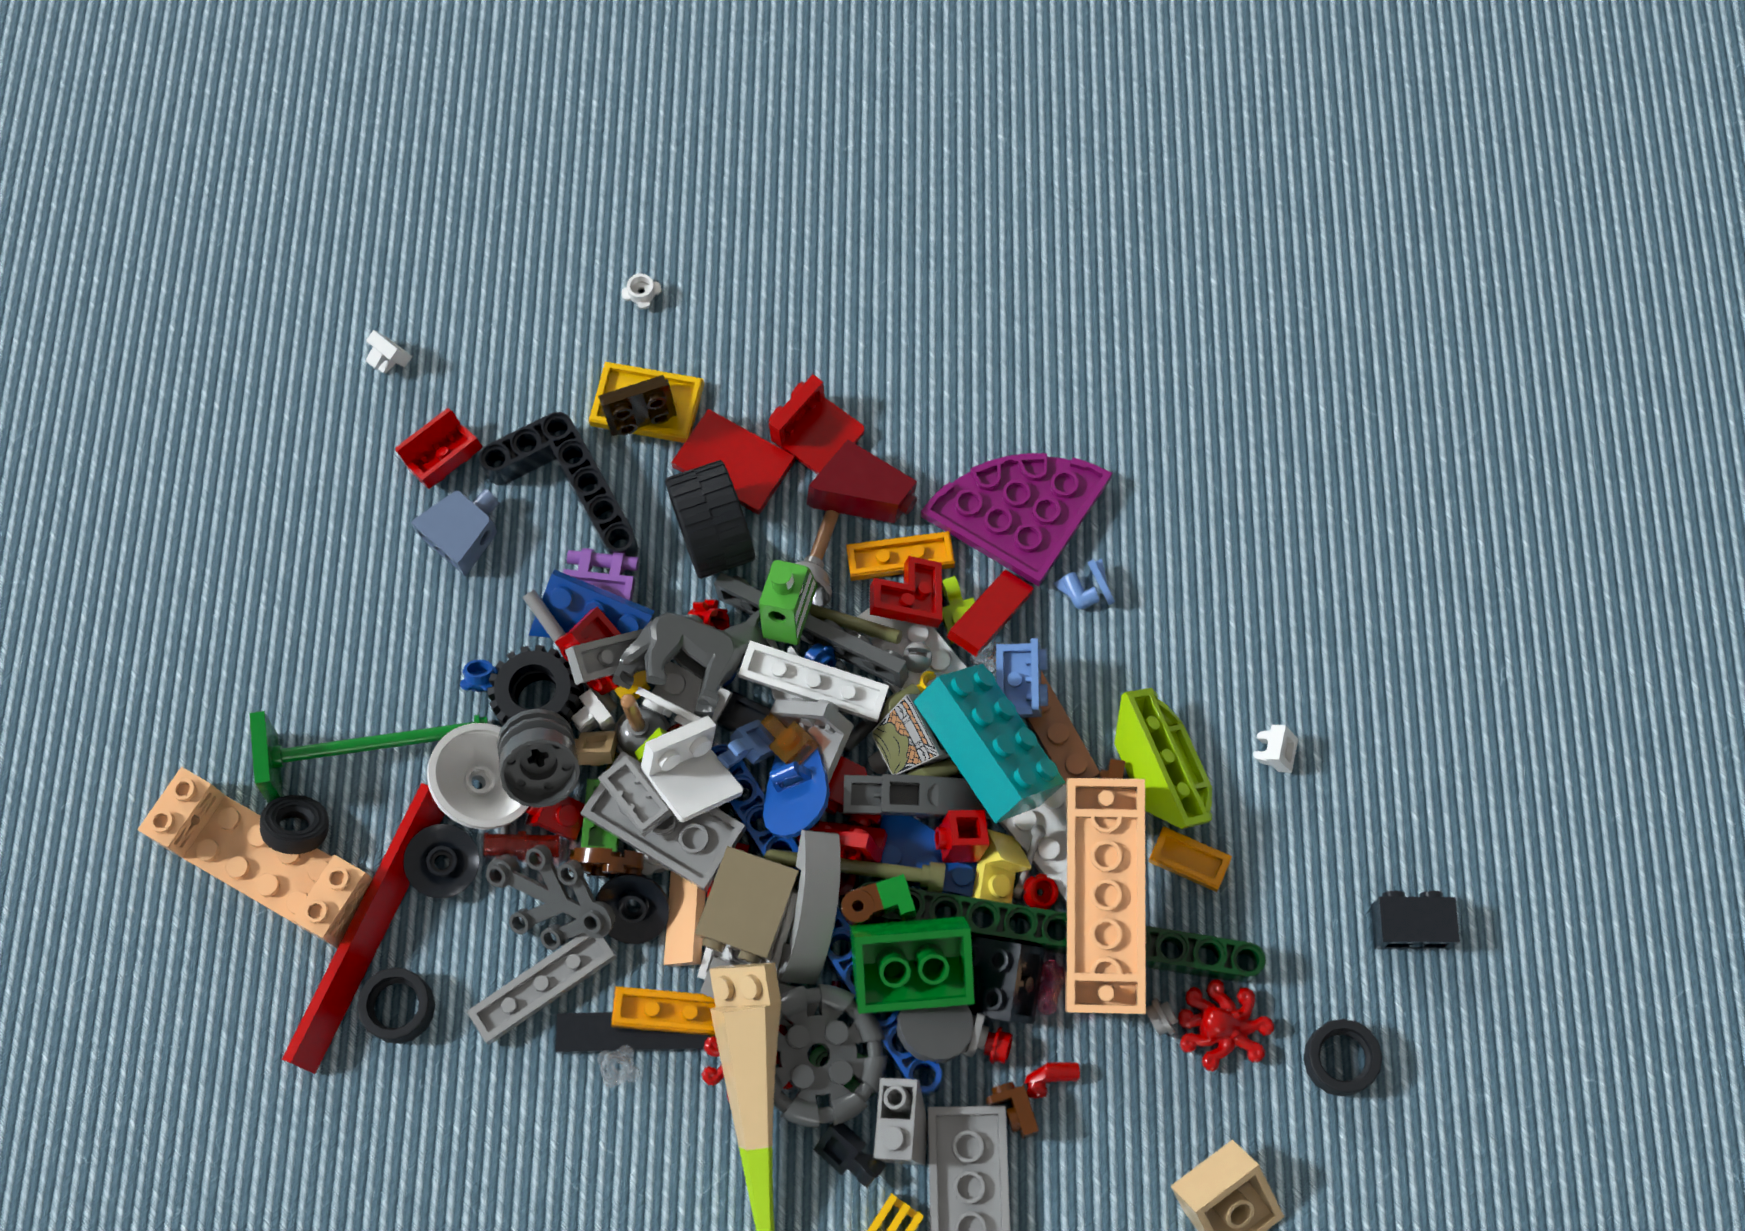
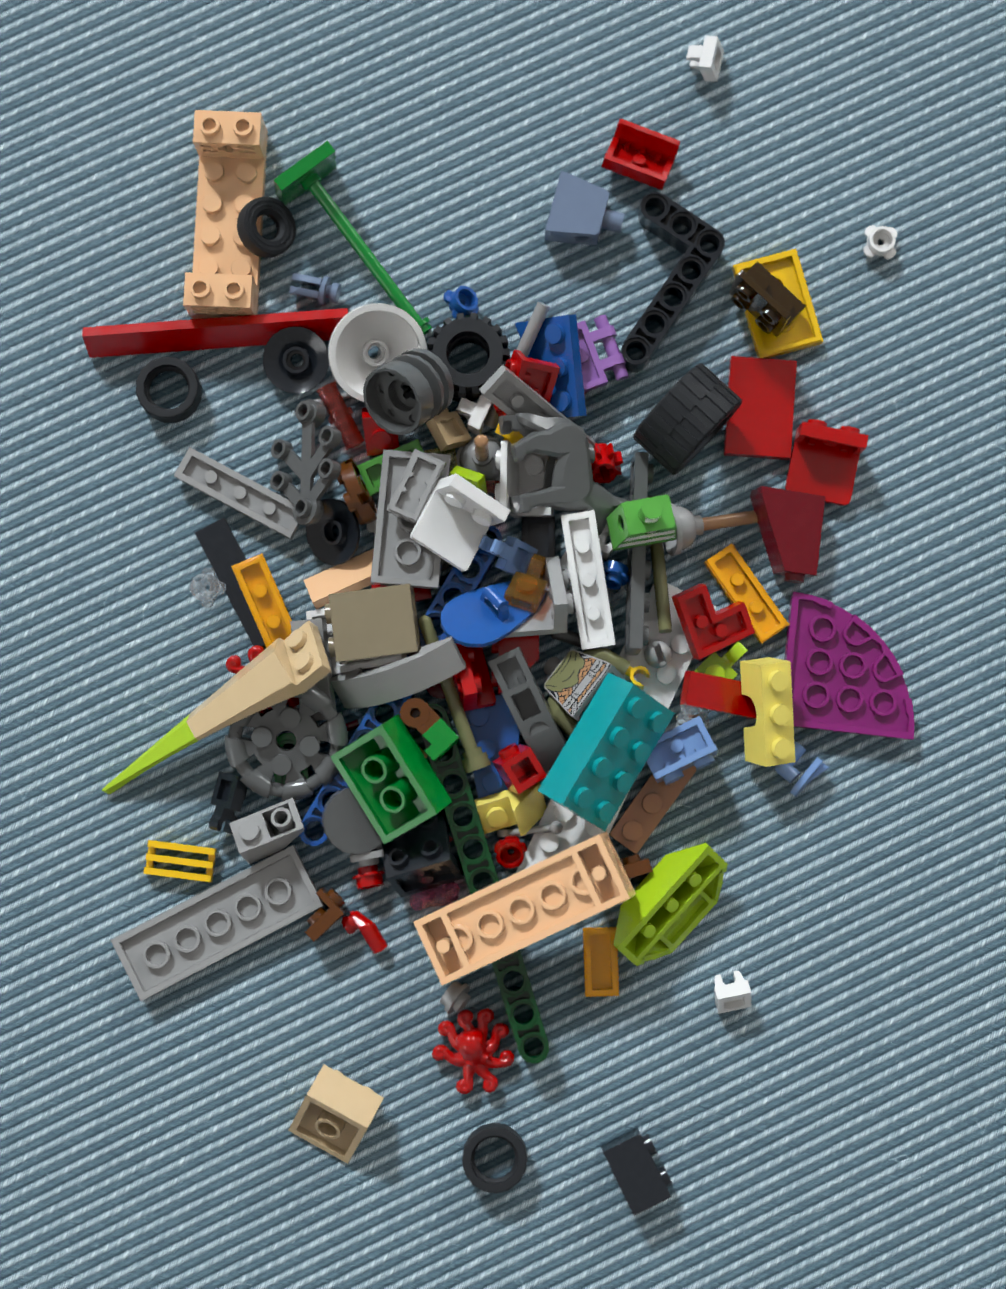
camera: 60 degrees right, 15 degrees up
none -> sand blue arm [289,273,341,306]
none -> light yellow arch [740,657,795,767]

